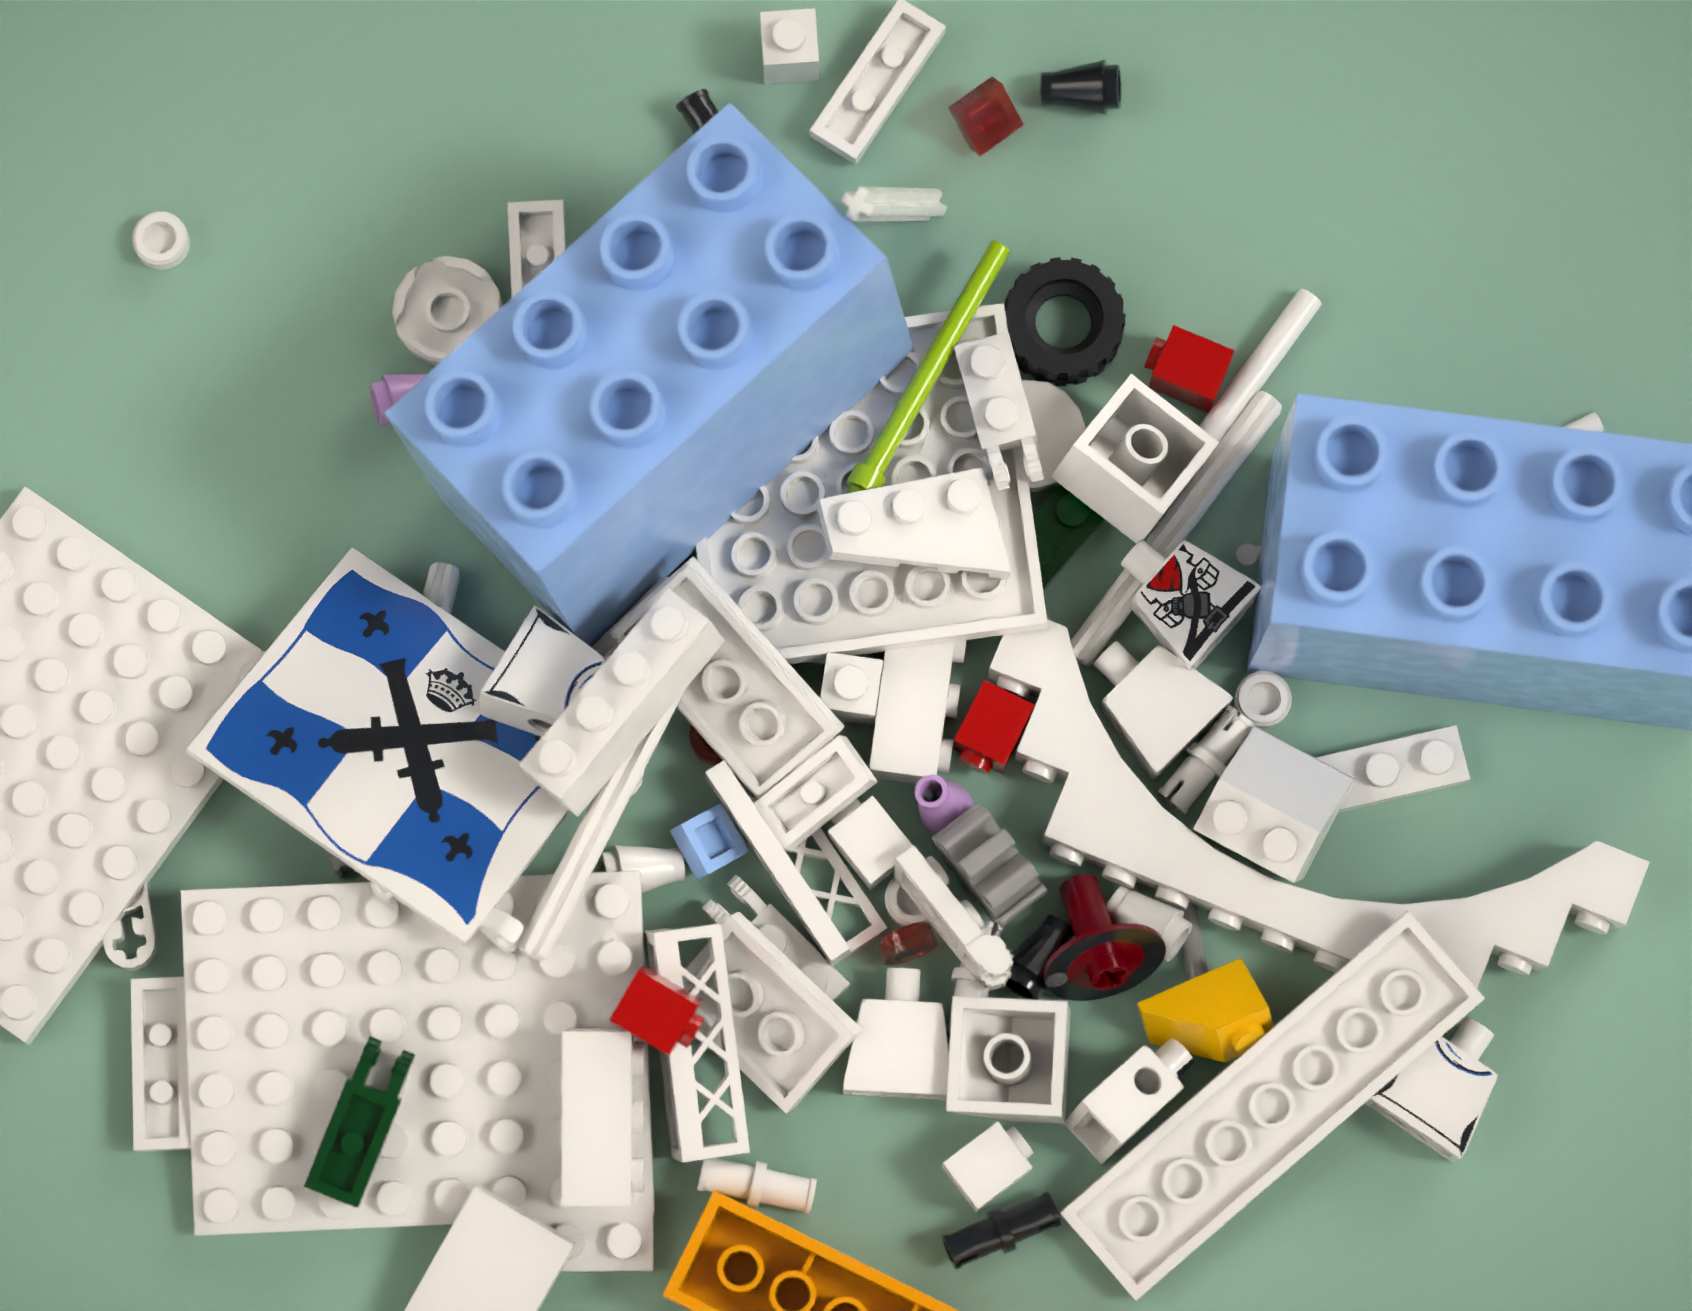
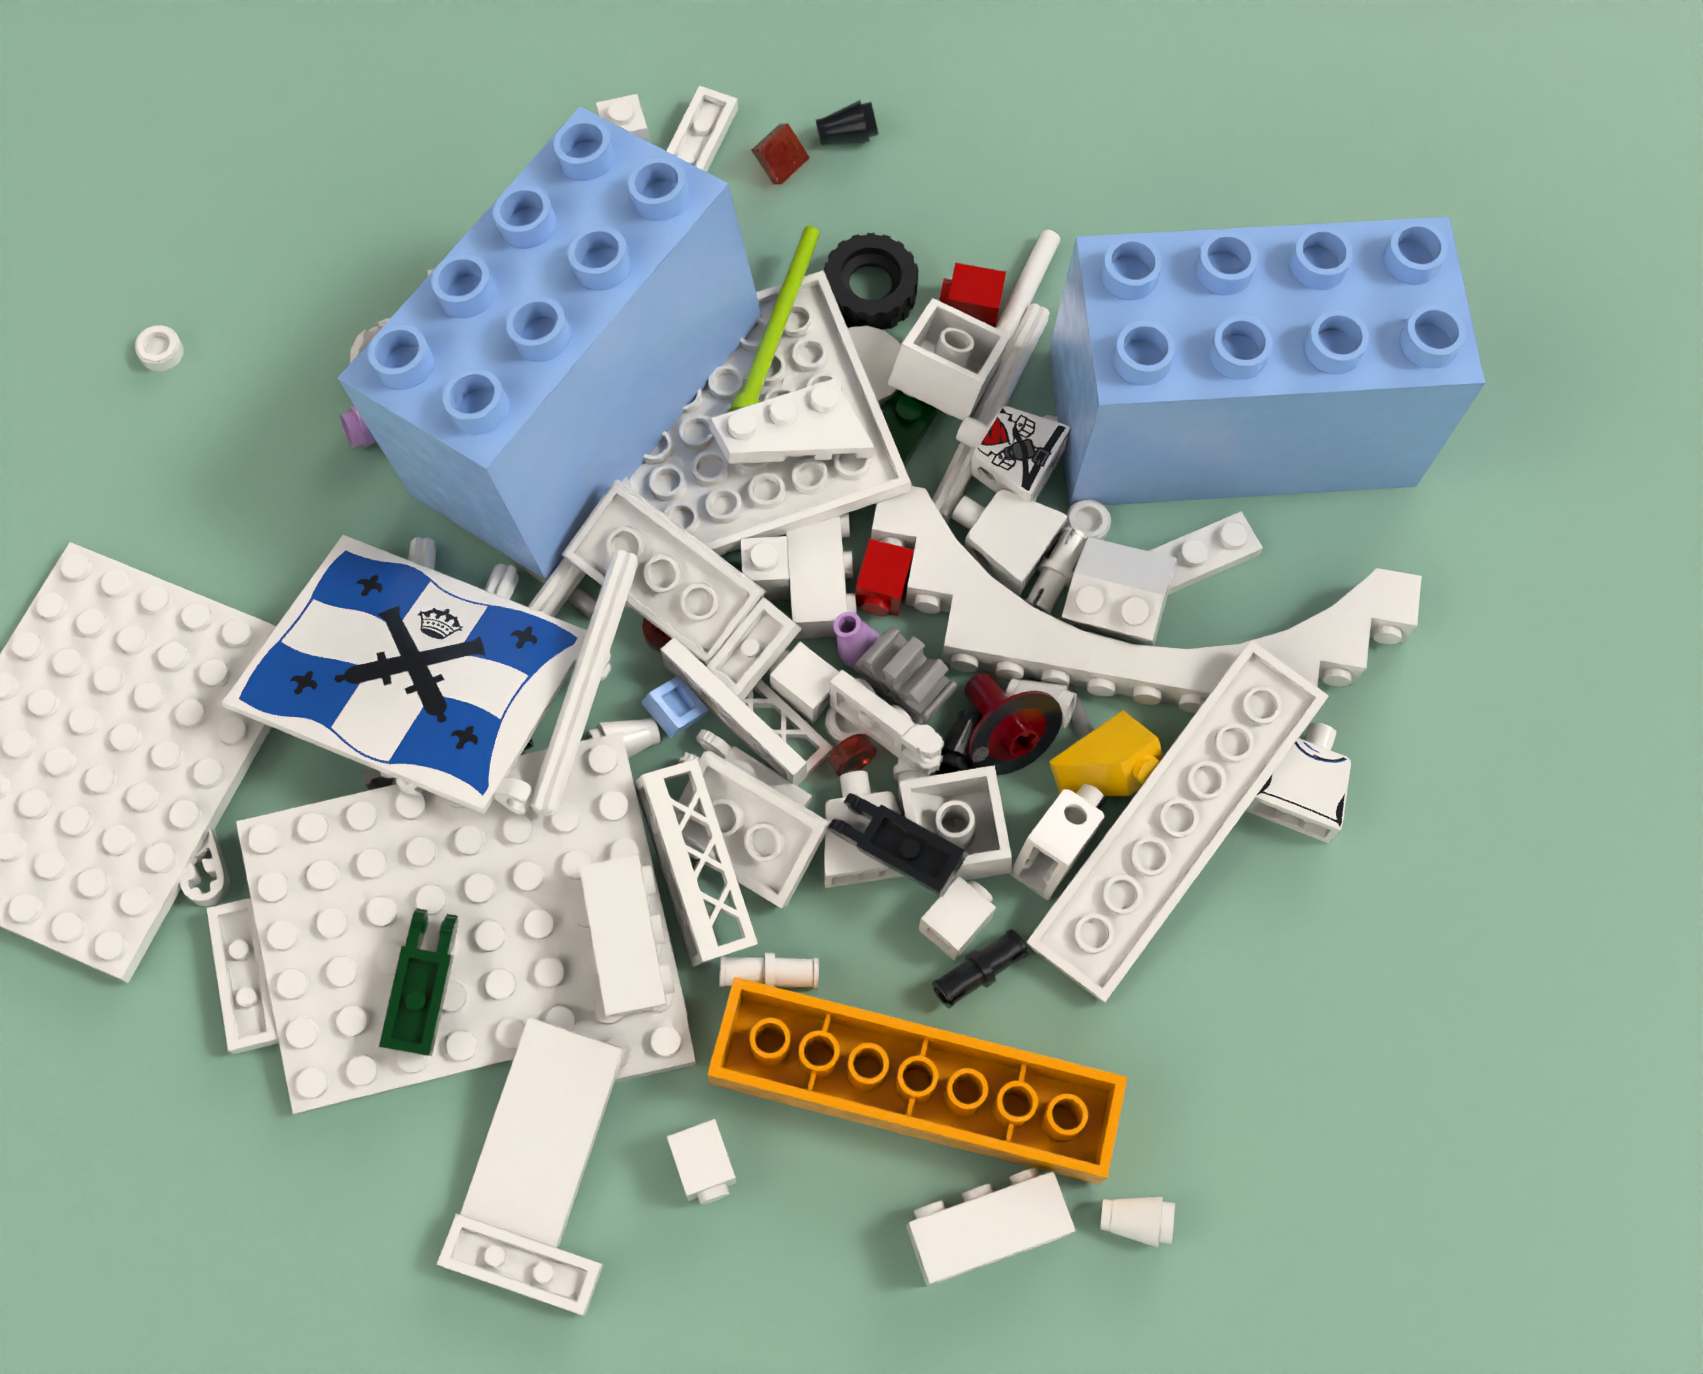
camera: 15 degrees left, 10 degrees down
white torso [478,605,606,737] -> none
white brick [519,588,725,817] -> none
red brick [609,965,705,1055] -> none
white axle [841,187,947,222] -> none
white hinge [954,332,1044,491] -> none
none -> black hinge [827,792,967,897]

